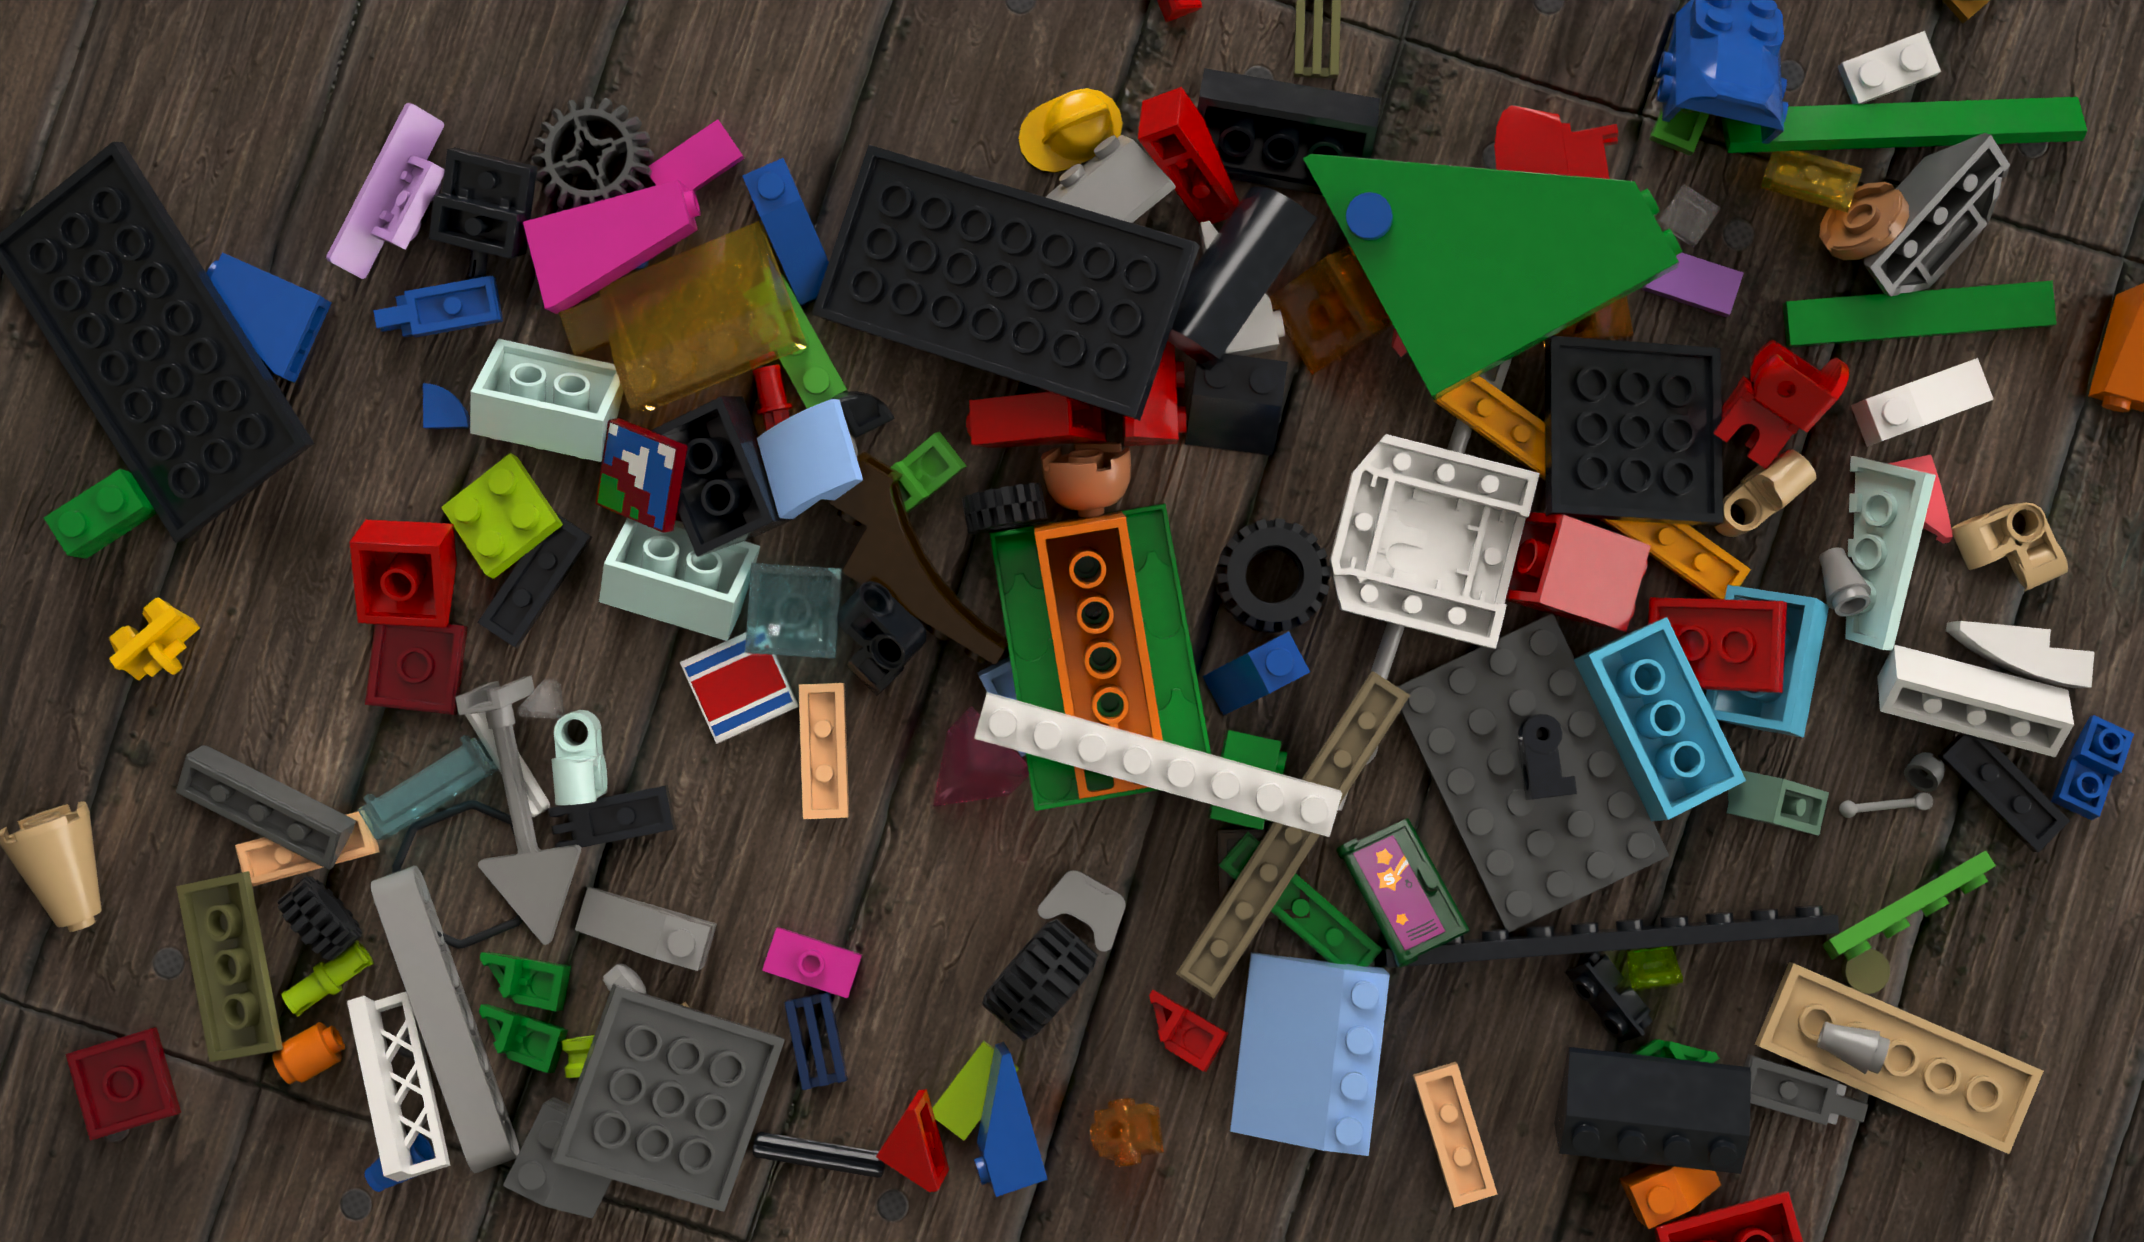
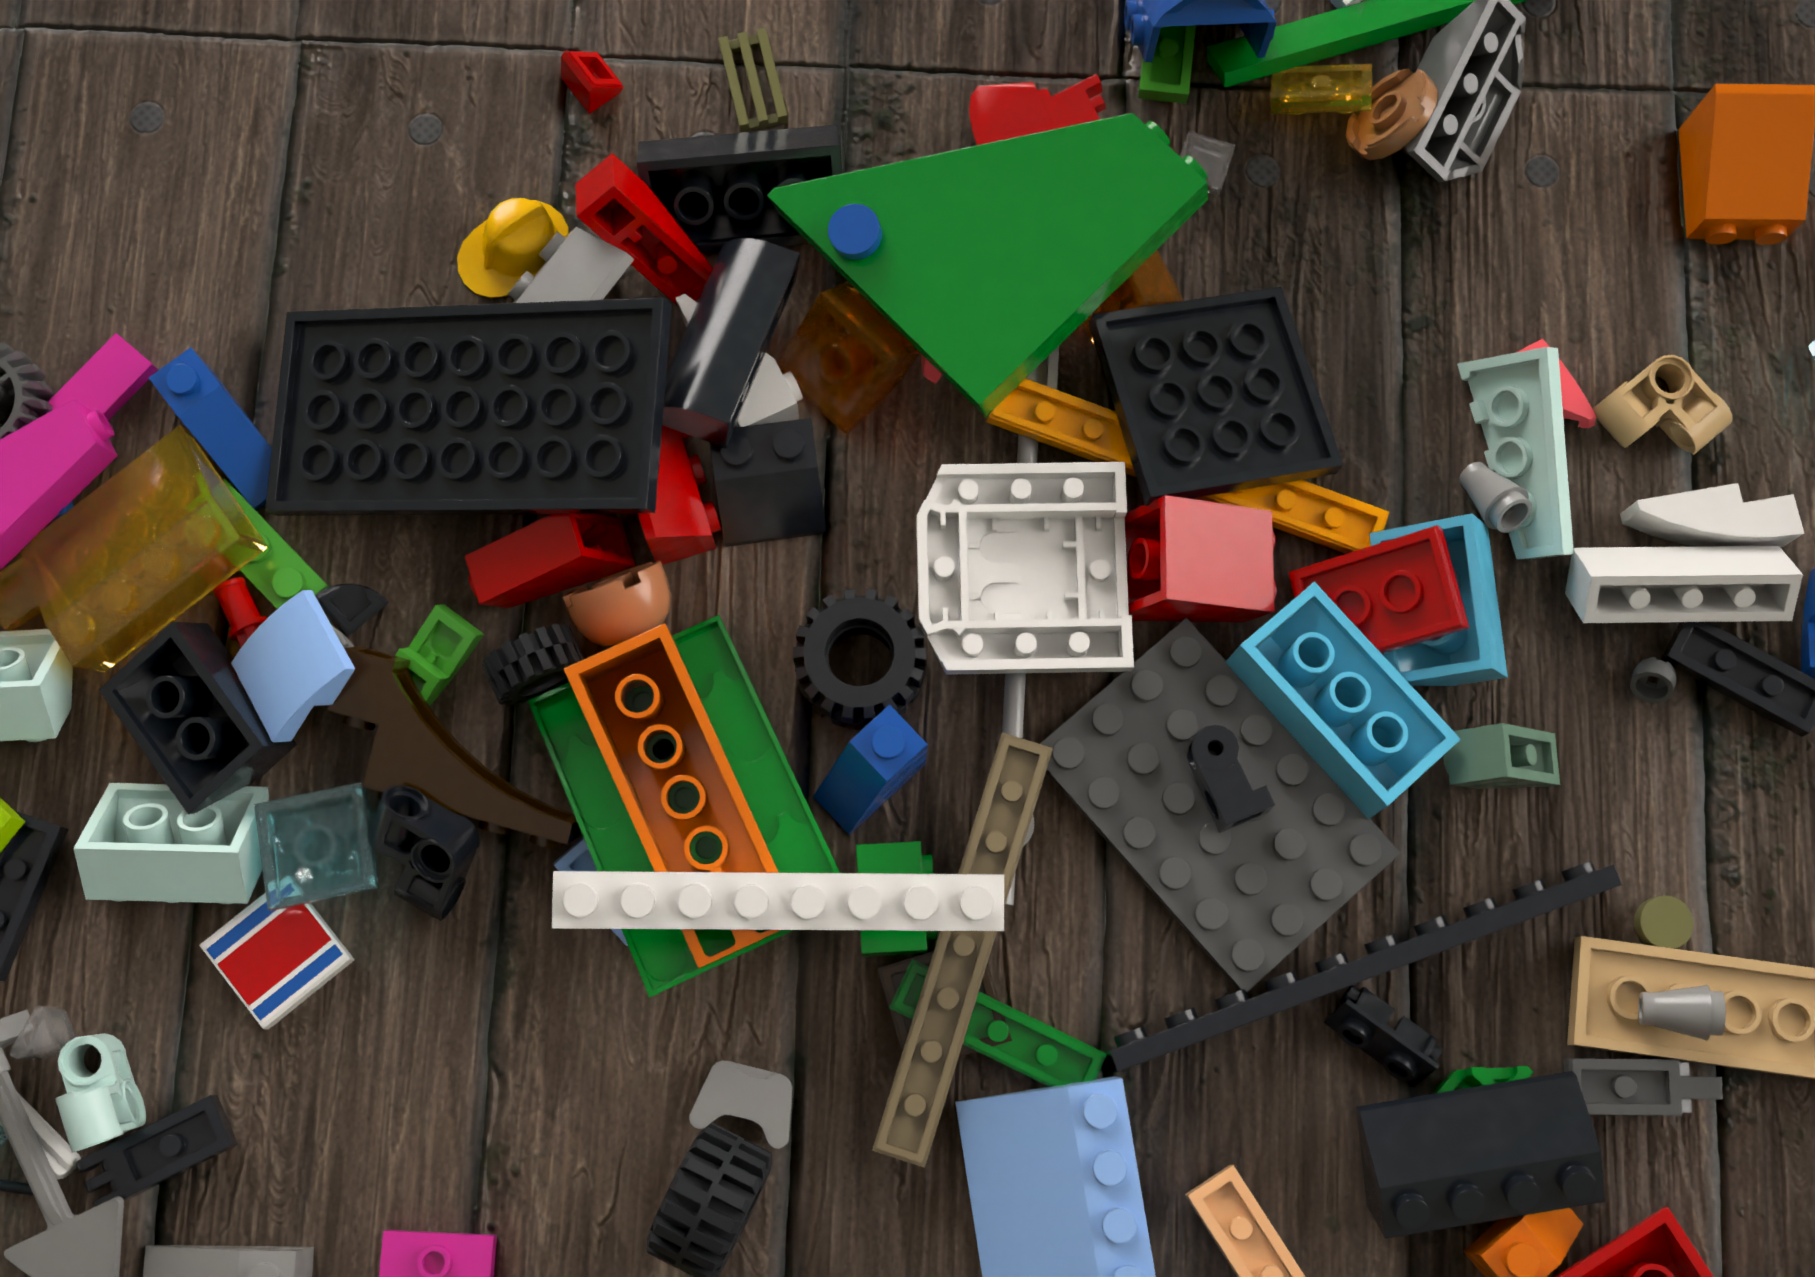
camera: 20 degrees left, 10 degrees down
tile [595,418,688,533] -> none
light nougat plate [799,683,849,819] -> none
clear pink slope [933,706,1029,807] -> none
red slope [1149,989,1229,1072] -> none
door [1336,818,1470,968] -> none
clear neon green slope [1627,946,1683,991] -> none
medium lavender tile [1642,253,1744,317] -> none
red piece [1713,340,1850,469] -> none
tan piece [1714,449,1817,537] -> none
green tile [1783,280,2057,348] -> none
bright green plate [1822,851,1996,961] -> none
light grey hinge [1839,792,1933,818] -> none
white slope [1851,358,1993,447] -> none

